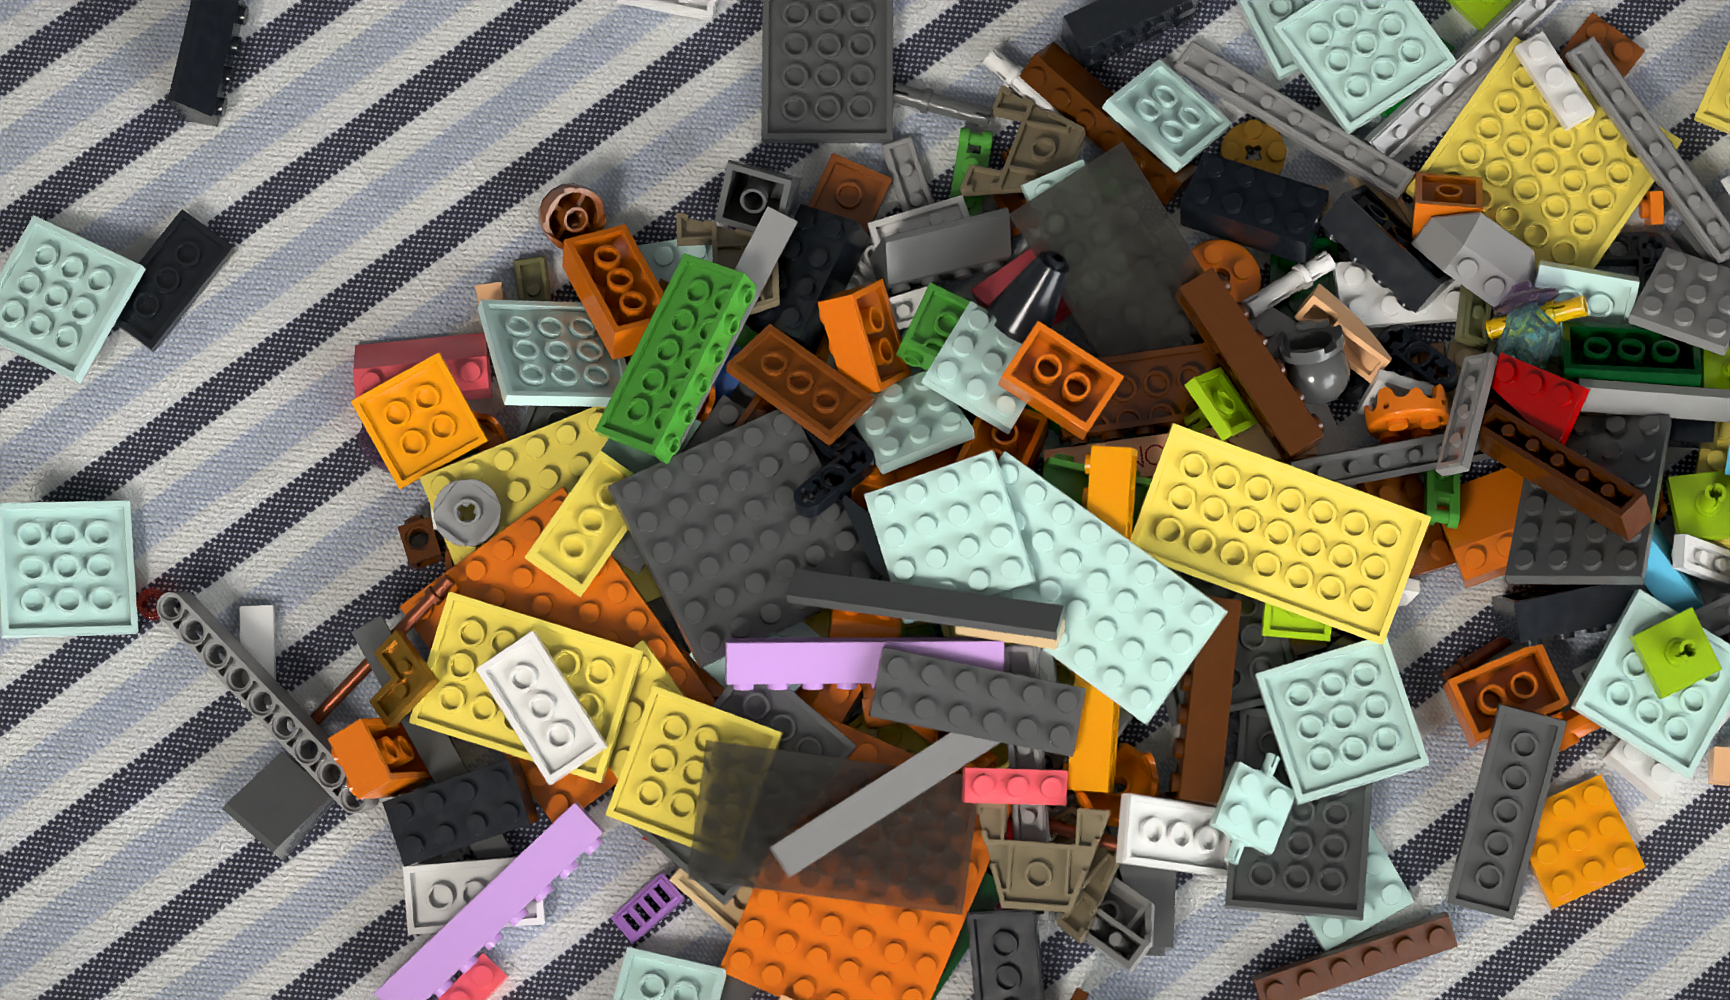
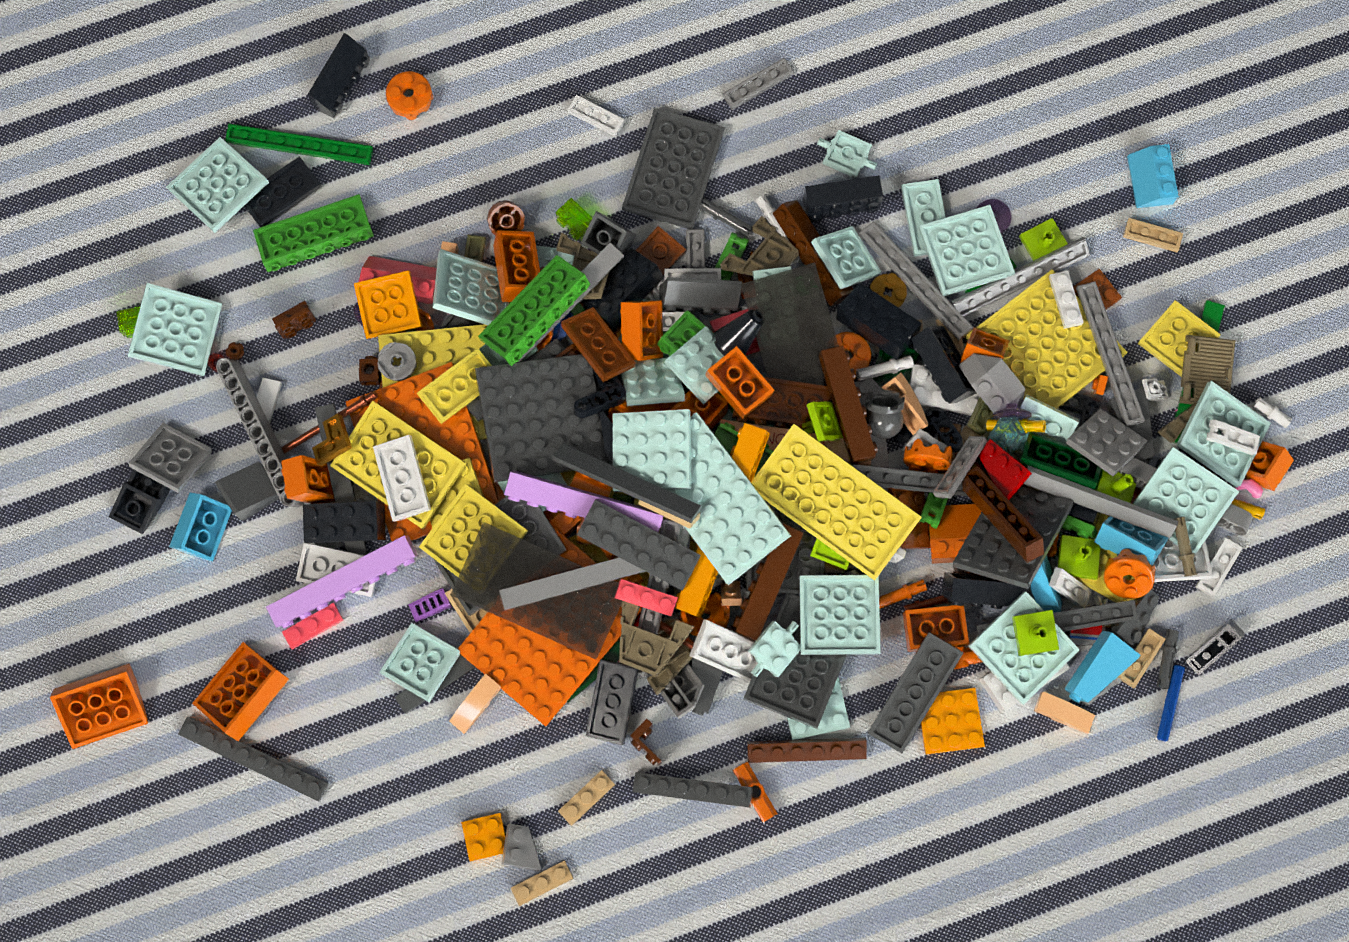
camera: 15 degrees right, 0 degrees up
none -> black slope [108,469,171,534]
none -> light grey plate [129,423,212,493]
none -> medium azure slope [169,493,232,562]
none -> green tile [225,124,373,165]
none -> reddish brown plate [226,342,244,360]
none -> bright green bracket [253,194,374,272]
none -> reddish brown bracket [272,300,317,339]
none -> orange plate [386,71,433,120]
none -> clear neon green brick [556,198,592,241]
none -> medium nougat plate [720,580,742,606]
none -> orange pin [879,579,927,609]
none -> bright green plate [1061,515,1098,540]

